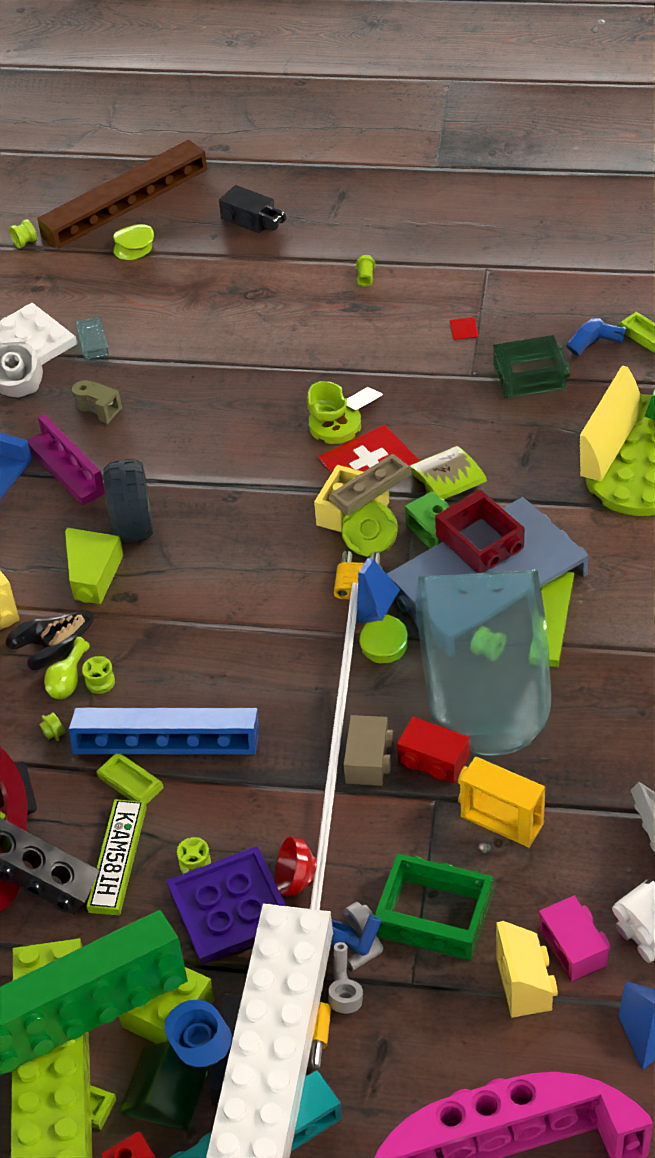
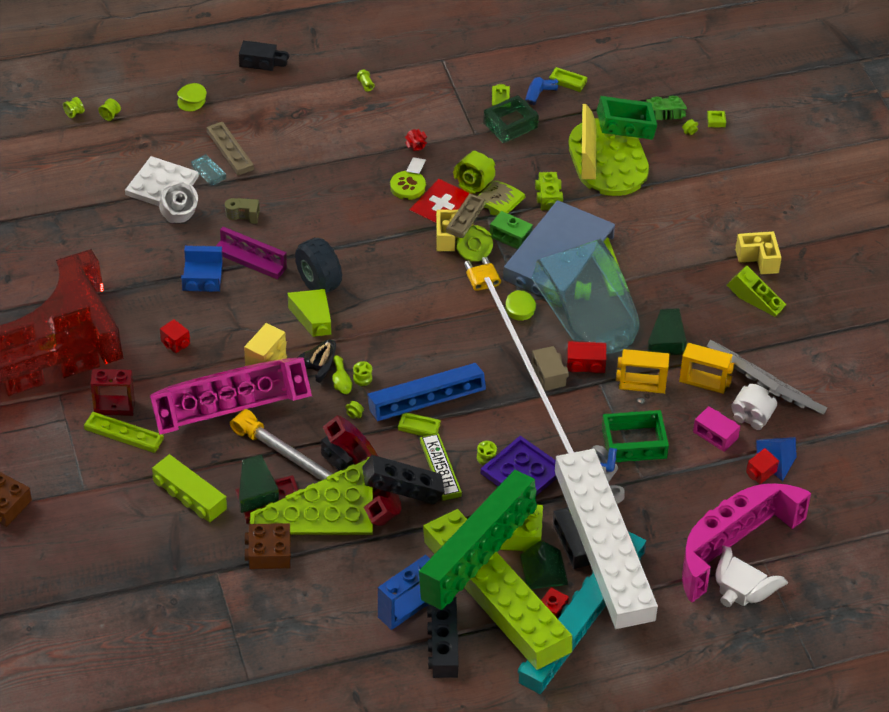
camera: 30 degrees left, 0 degrees up
reddish brown brick [37,139,207,250] -> none
blue piece [164,1000,233,1067] -> none
red piece [275,836,317,897] -> none
lime hair [306,381,347,422] -> none
blue slope [357,558,400,623] -> none
dark red window [435,489,525,575] -> none
red sticker [449,317,479,340] -> none
light yellow slope [496,921,558,1018] -> none
none -> dark tan plate [207,121,254,176]
none -> red gear [405,129,427,151]
none -> lime brick [453,151,495,194]
none -> lime bracket [491,84,510,108]
none -> lime brick [535,172,563,211]
none -> clear green slope [647,308,687,355]
none -> yellow window [679,343,735,394]
none -> red brick [746,448,779,484]

